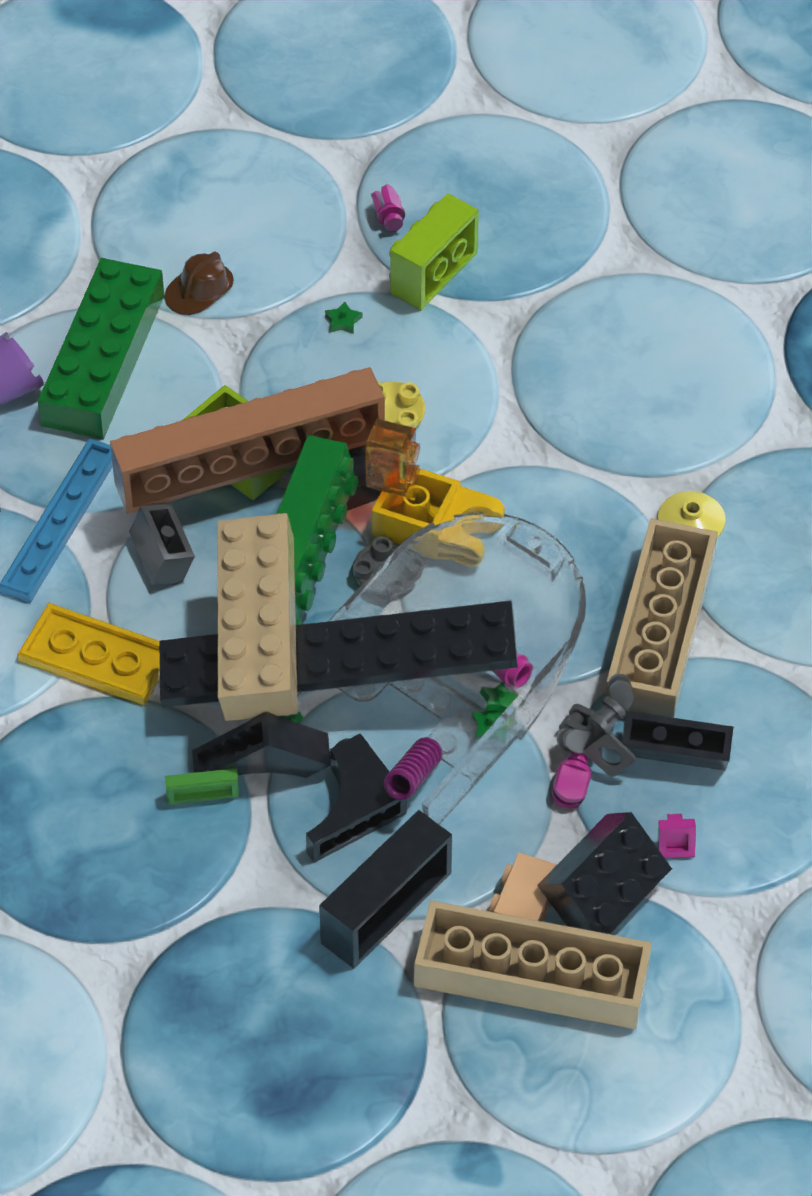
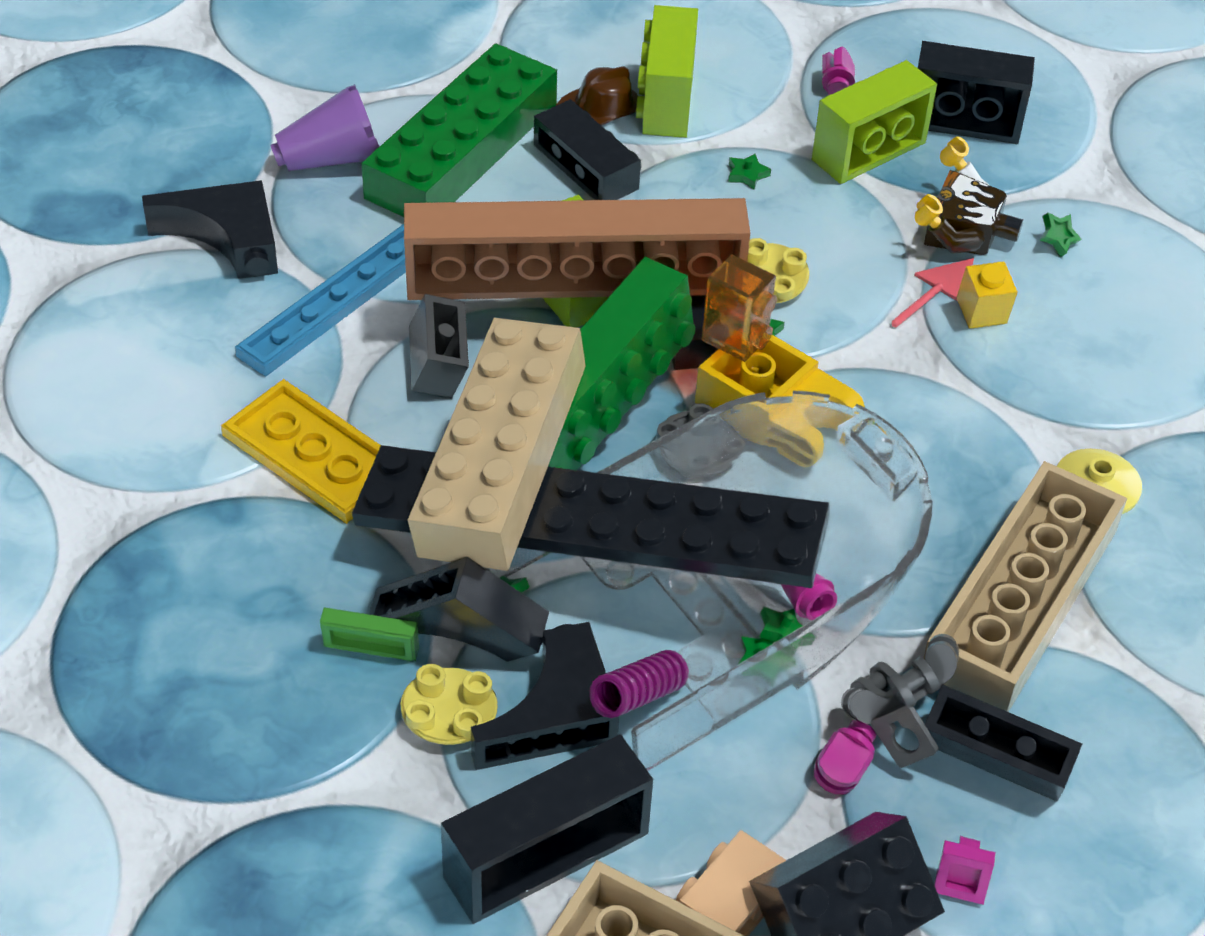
camera: 15 degrees right, 5 degrees down
none -> light yellow dish [401,664,498,745]
none -> black brick [534,99,641,200]
none -> lime brick [636,5,699,138]
none -> coral piece [891,258,974,327]
none -> torso [915,136,1024,255]
none -> black brick [917,41,1035,144]
none -> yellow brick [957,261,1018,329]
none -> green piece [1040,212,1082,257]

